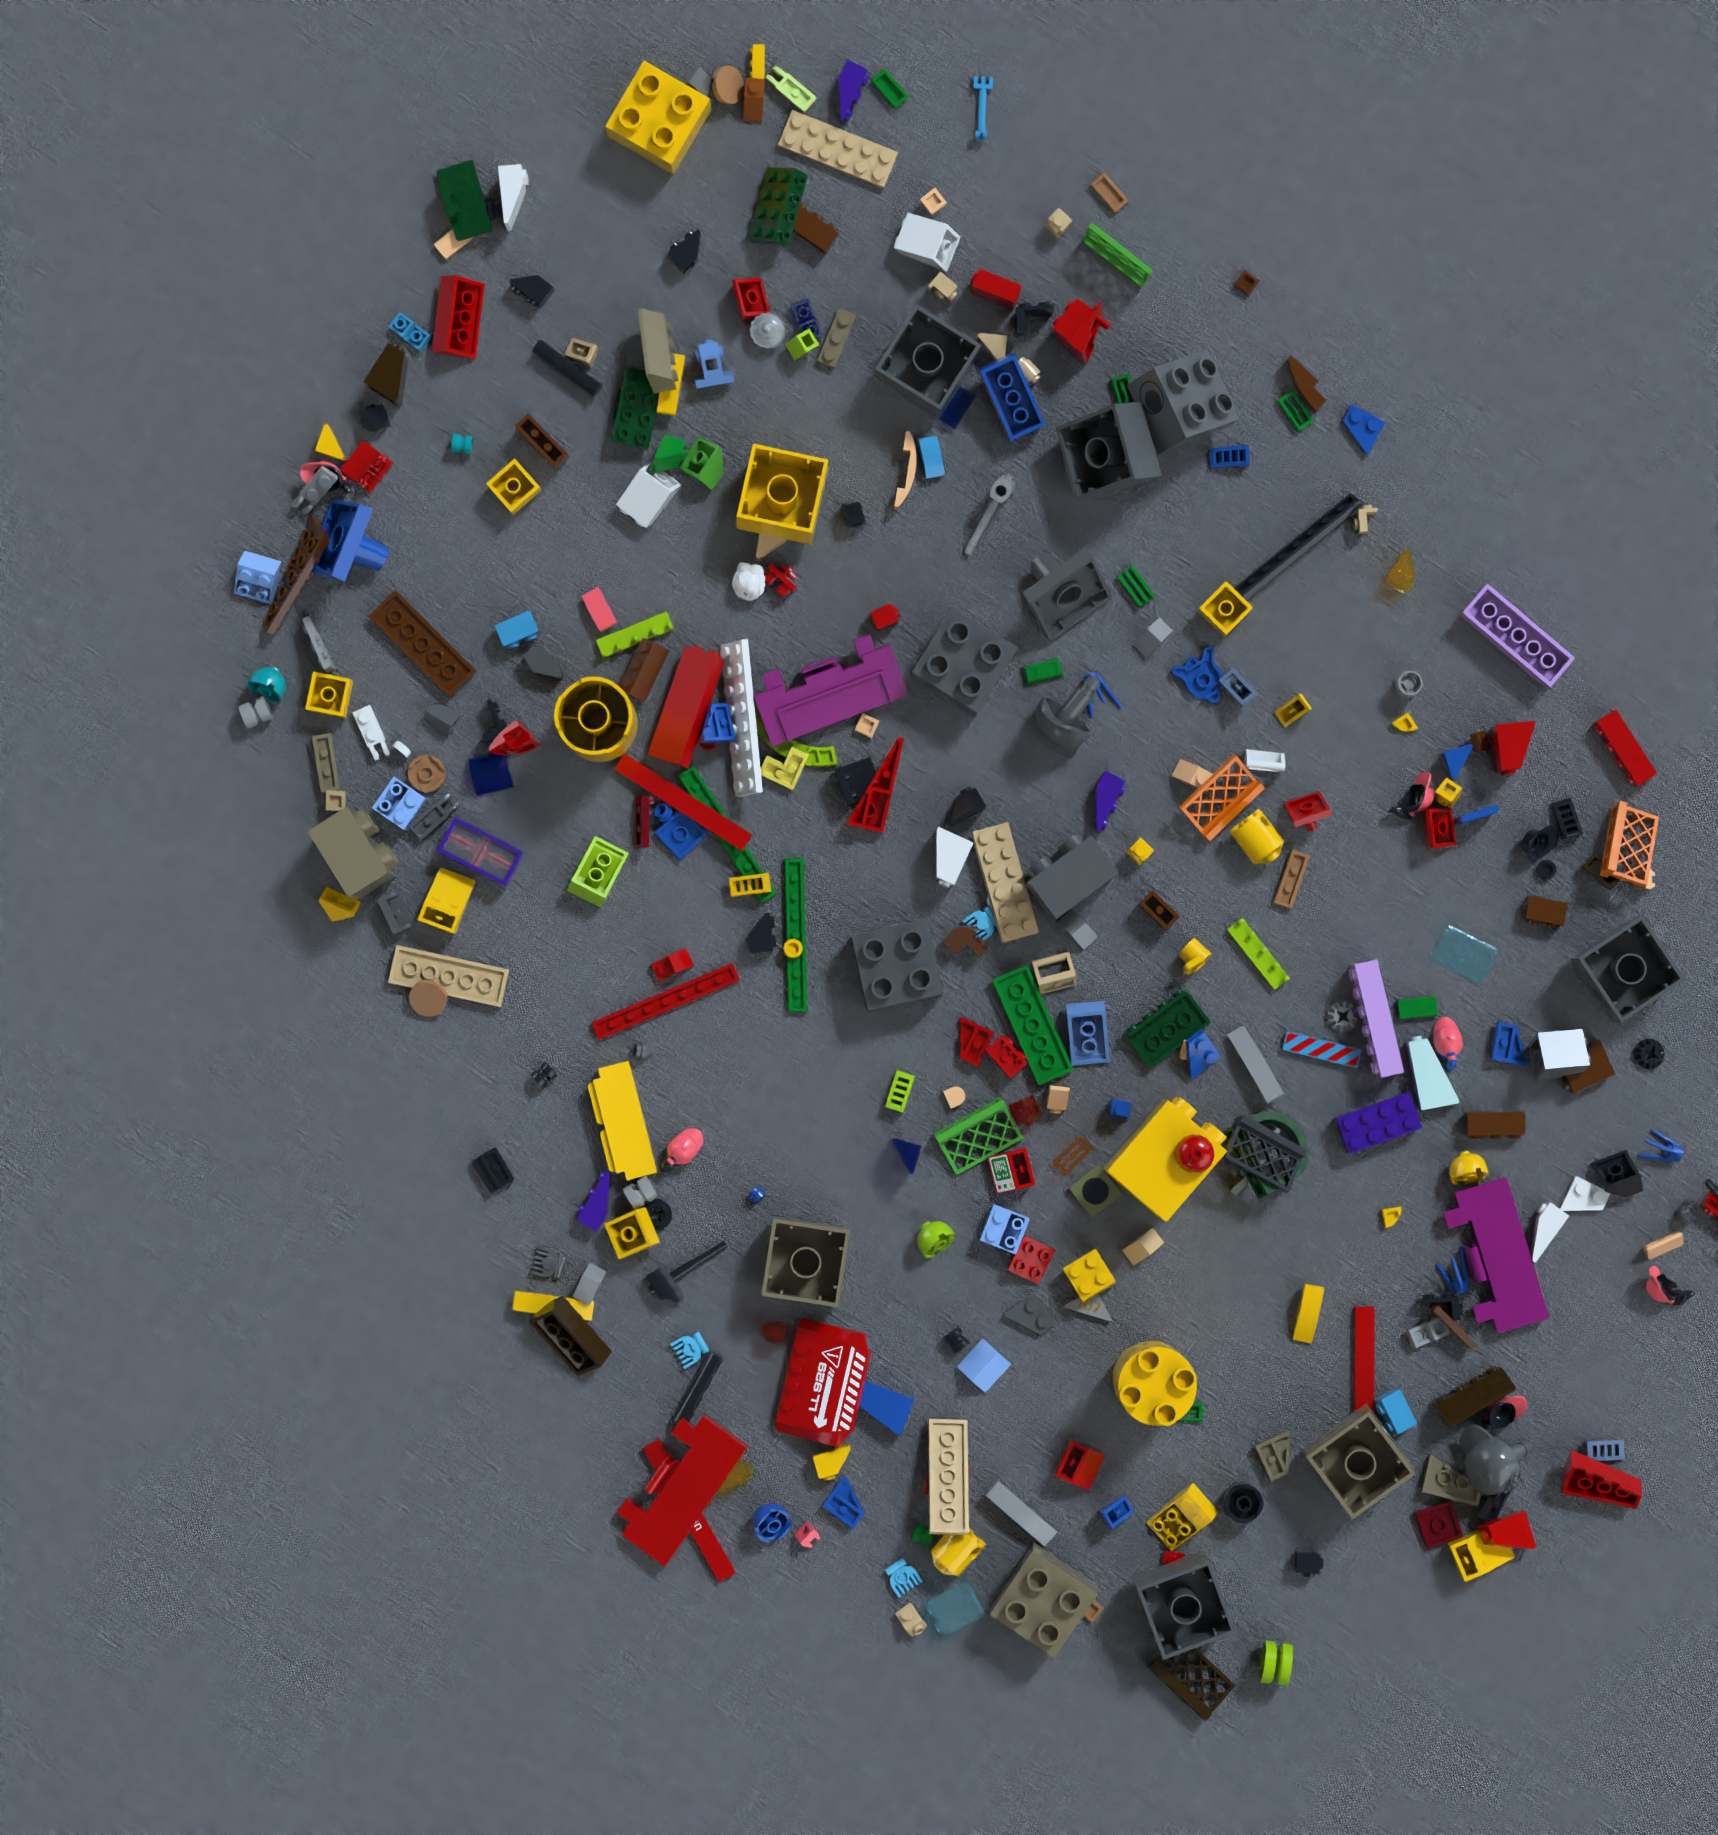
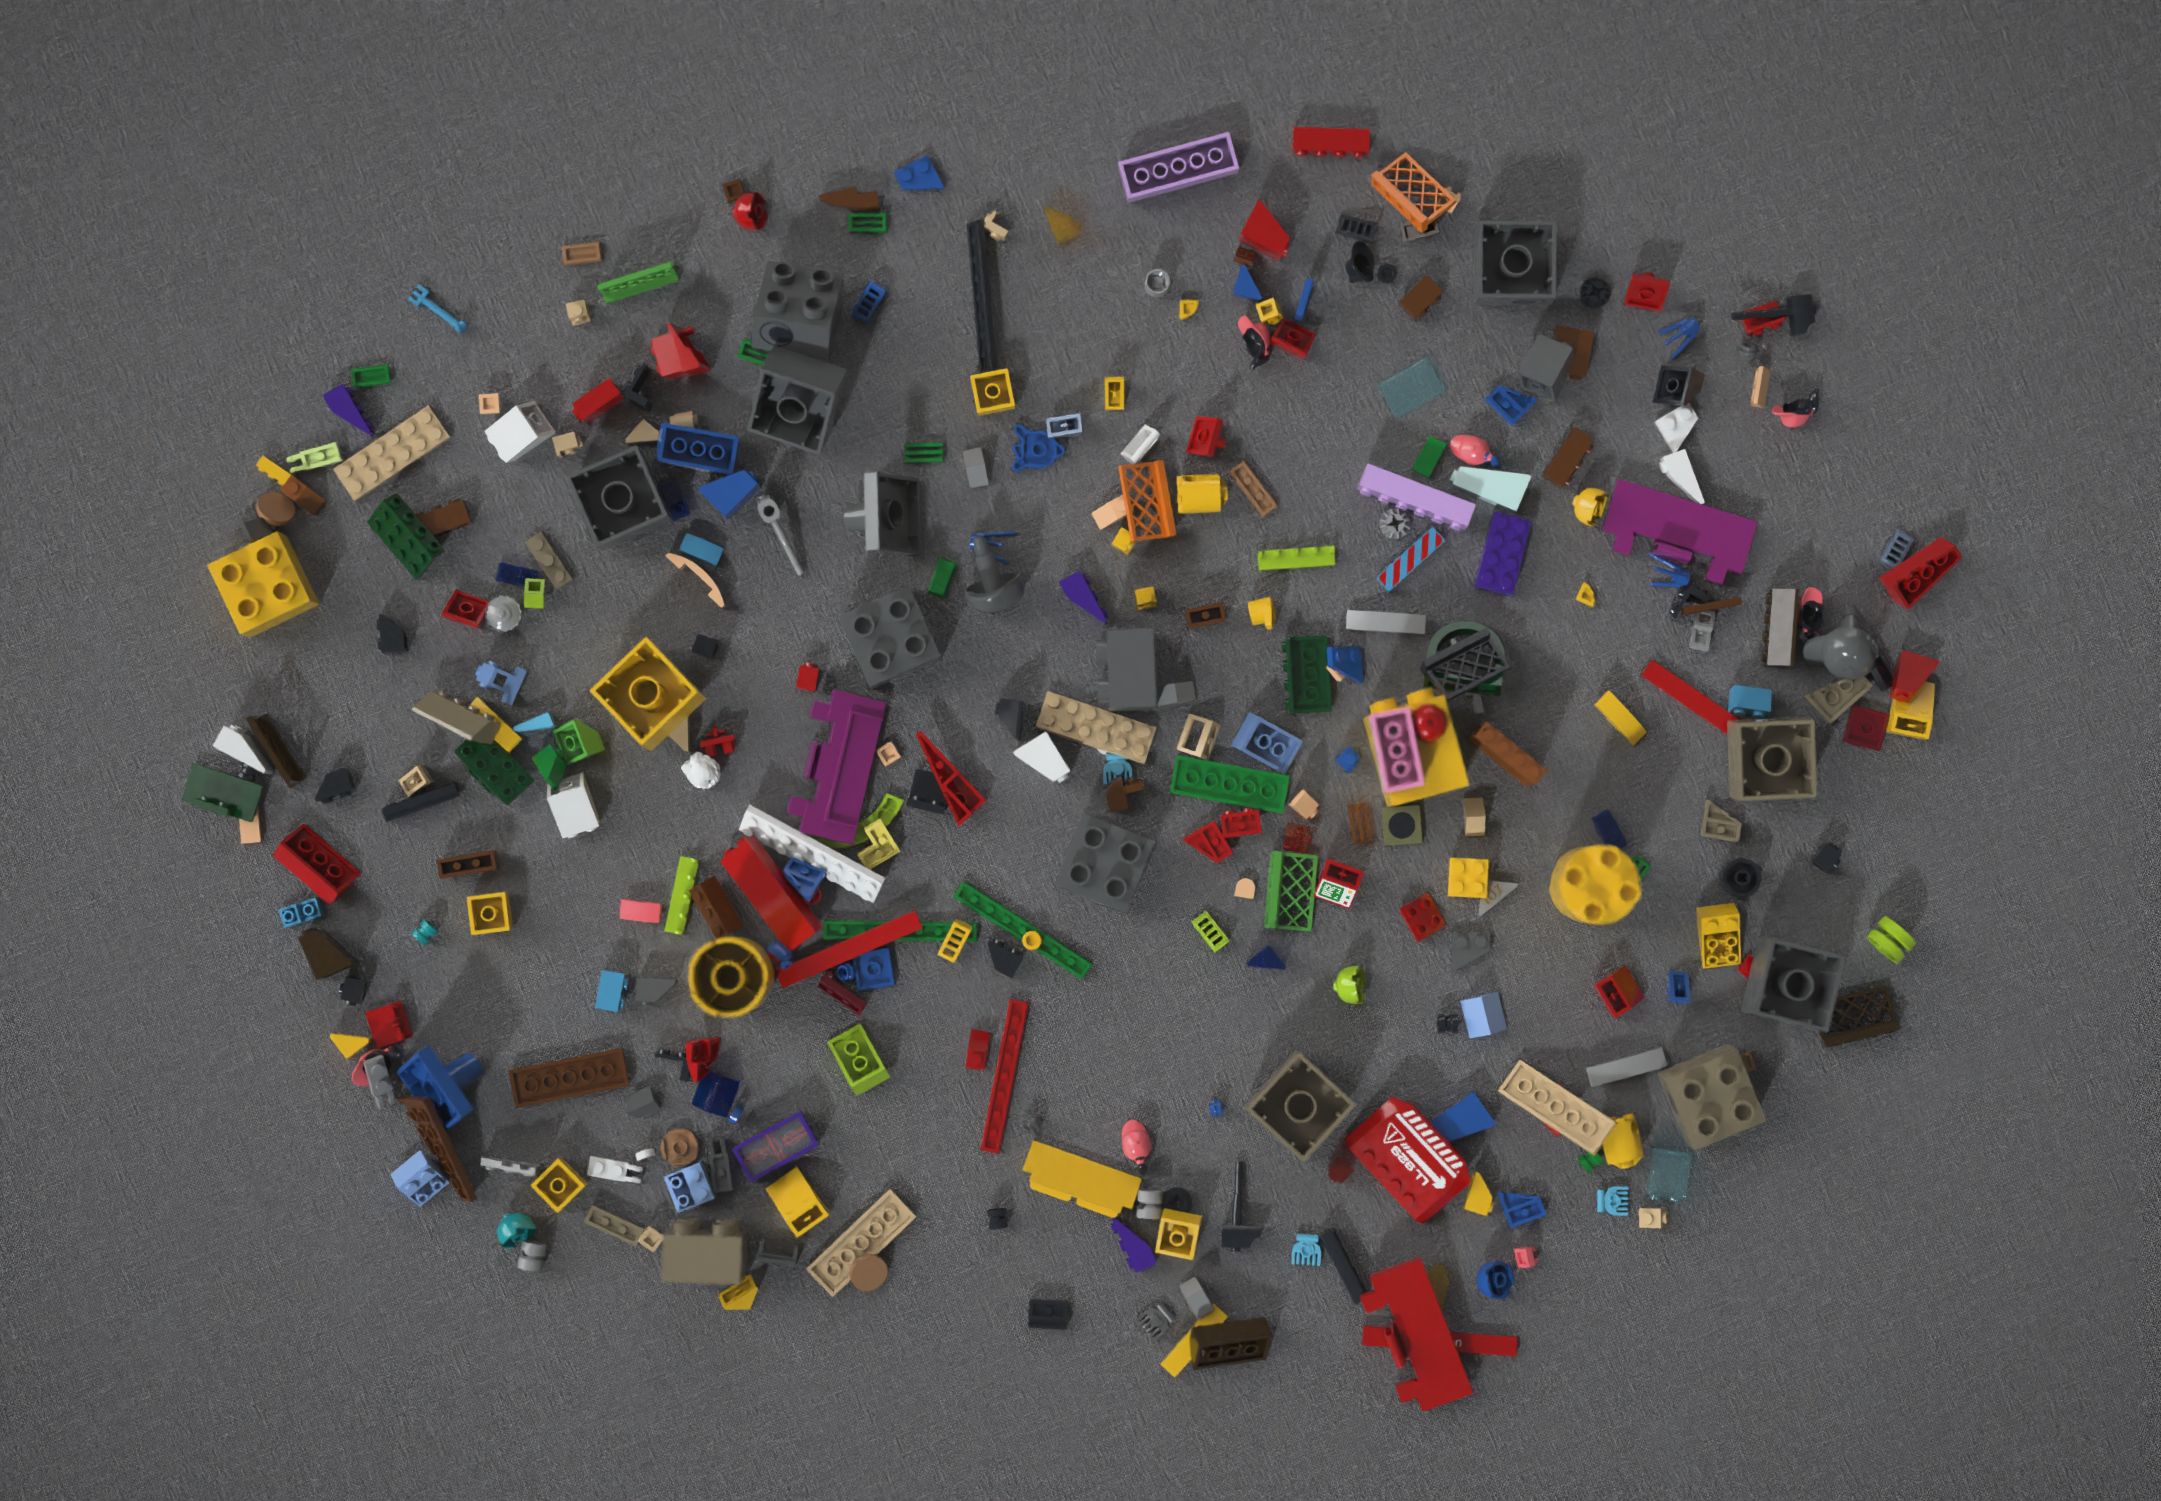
camera: 55 degrees left, 0 degrees up
light blue slope [979,1204,1030,1254] -> none
none -> dark brown fence [245,714,307,788]
none -> medium azure slope [513,712,556,732]
none -> blue slope [698,470,761,520]
none -> blue tile [728,1104,744,1124]
none -> red cylinder [732,192,767,231]
none -> blue head [765,941,793,970]
none -> yellow brick [1112,527,1136,555]
none -> bright pink brick [1368,708,1424,793]
none -> dark orange panel [1467,721,1547,788]
none -> clear blue slope [1591,809,1627,850]
none -> red tile [1623,272,1670,312]

